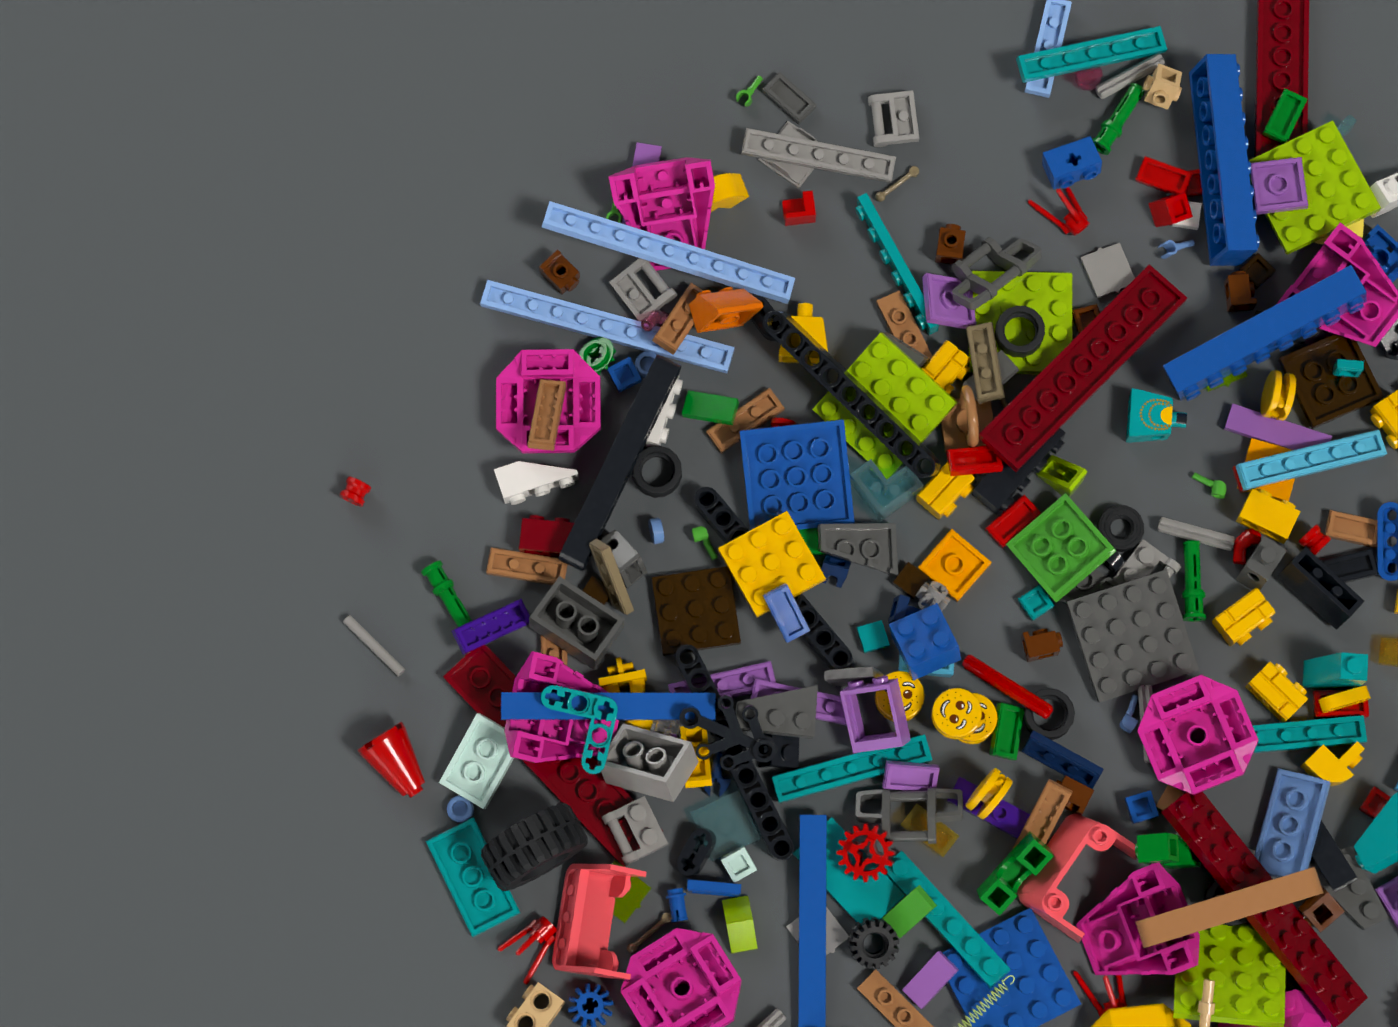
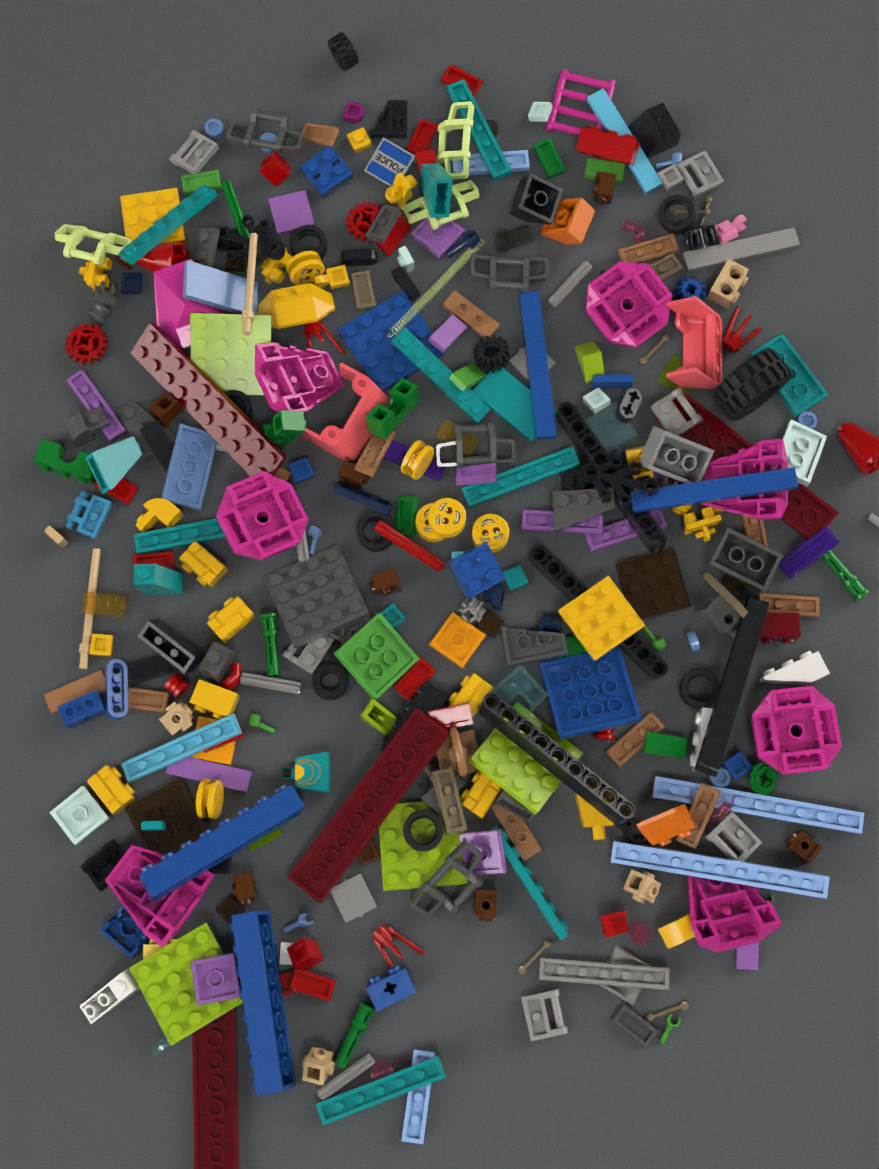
camera: 170 degrees right, 0 degrees up
medium nougat plate [528,379,566,451] -> none
teal beam [541,685,618,774] -> none
blue pin [665,888,688,922] -> none
tile [762,583,810,643] -> none
flat silver tile [824,667,884,687] -> none
red gear [836,823,896,882] -> none
medium lavender window [840,676,911,753] -> none
medium nougat beam [1135,867,1323,948] -> none
green tile [1262,88,1308,144] -> none
yellow beam [1319,685,1371,713] -> none
none -> tan brick [159,701,195,735]
none -> tan brick [623,869,661,904]
none -> clear pink plate [629,923,651,945]
none -> dark tan hinge [646,1001,689,1022]

